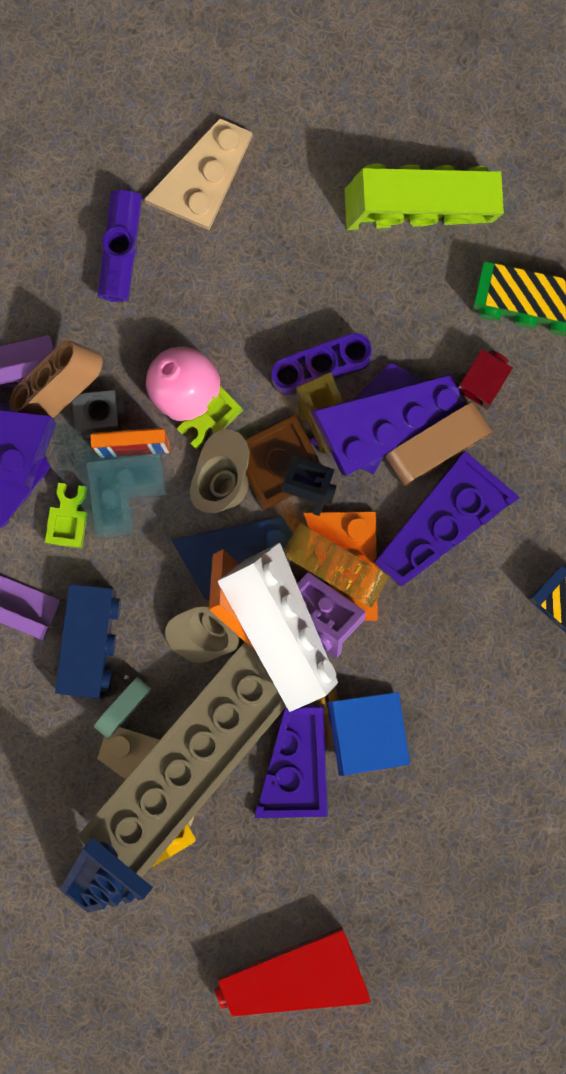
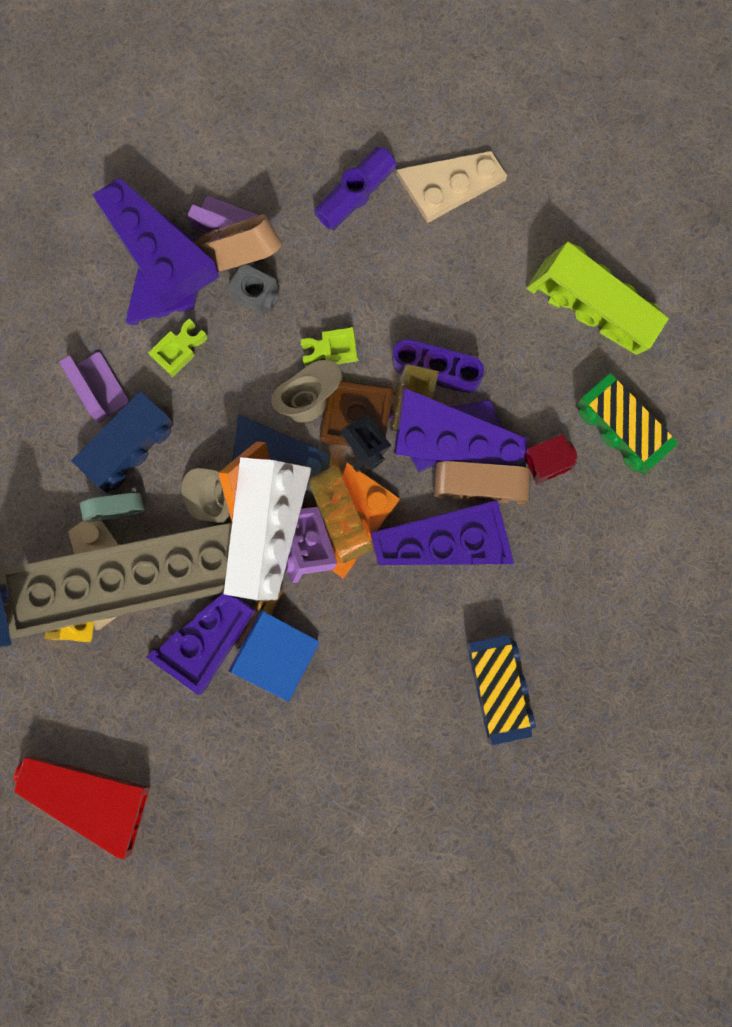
camera: 30 degrees right, 5 degrees down
clear light blue brick [87,453,167,540] -> none
orange tile [90,428,171,458] -> none
bright pink cylinder [146,346,220,421] -> none

